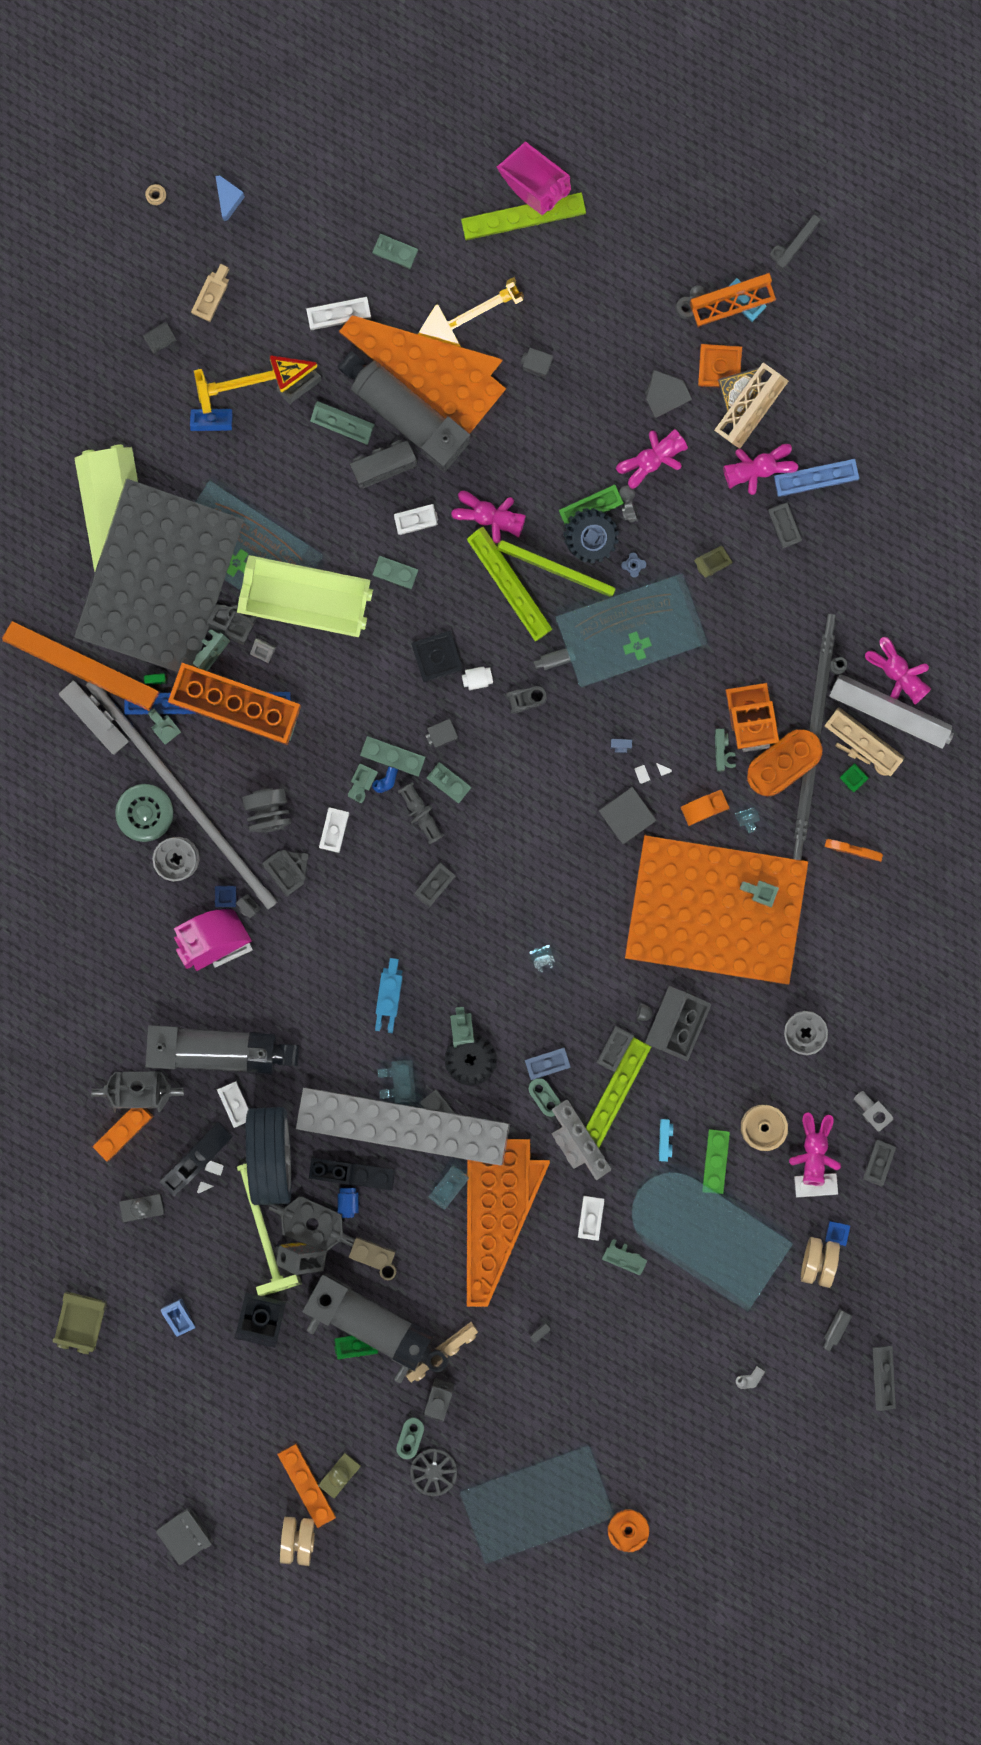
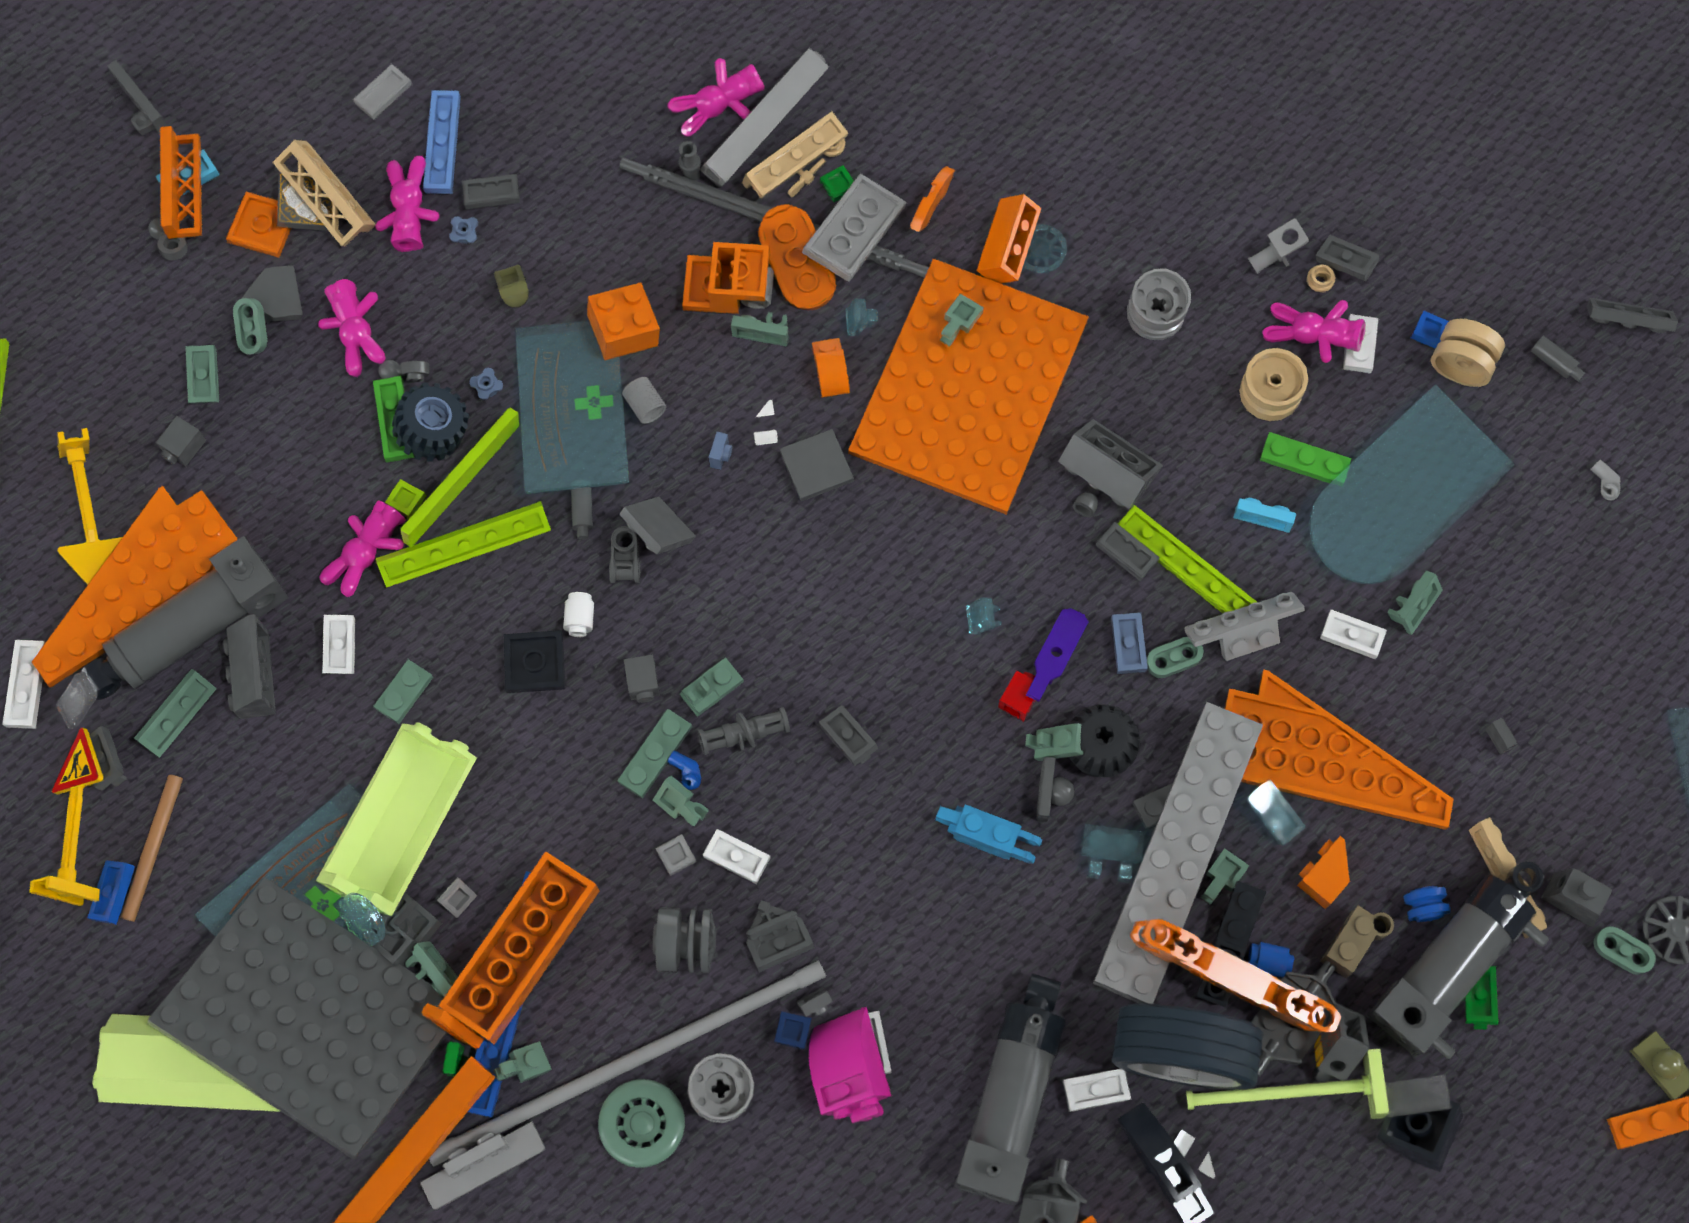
camera: 80 degrees left, 15 degrees down
none -> clear tile [56,672,98,729]
none -> medium nougat piece [120,775,183,922]
none -> sand green plate [186,345,219,404]
none -> sand green plate [233,298,267,354]
none -> clear light blue wheel [339,893,385,947]
none -> light grey tile [353,64,412,120]
none -> lime plate [385,479,426,518]
none -> orange tile [421,1003,484,1049]
none -> sand blue plate [449,216,478,244]
none -> orange brick [587,283,660,360]
none -> dark grey tile [620,497,696,554]
none -> light grey piece [622,377,666,423]
none -> light grey tile [656,834,697,876]
none -> light grey tile [802,173,907,282]
none -> orange brick [976,194,1042,284]
none -> red brick [998,671,1036,722]
none -> clear light blue wheel [1023,224,1067,274]
none -> dark purple piece [1026,608,1089,702]
none -> dark grey tile [1036,757,1075,822]
none -> orange piece [1130,919,1341,1032]
none -> sand green plate [1201,848,1249,905]
none -> orange slope [1297,836,1350,909]
none -> tan plate [1307,265,1335,292]
none -> clear tile [1385,1075,1451,1117]
none -> blue wheel [1403,886,1451,922]

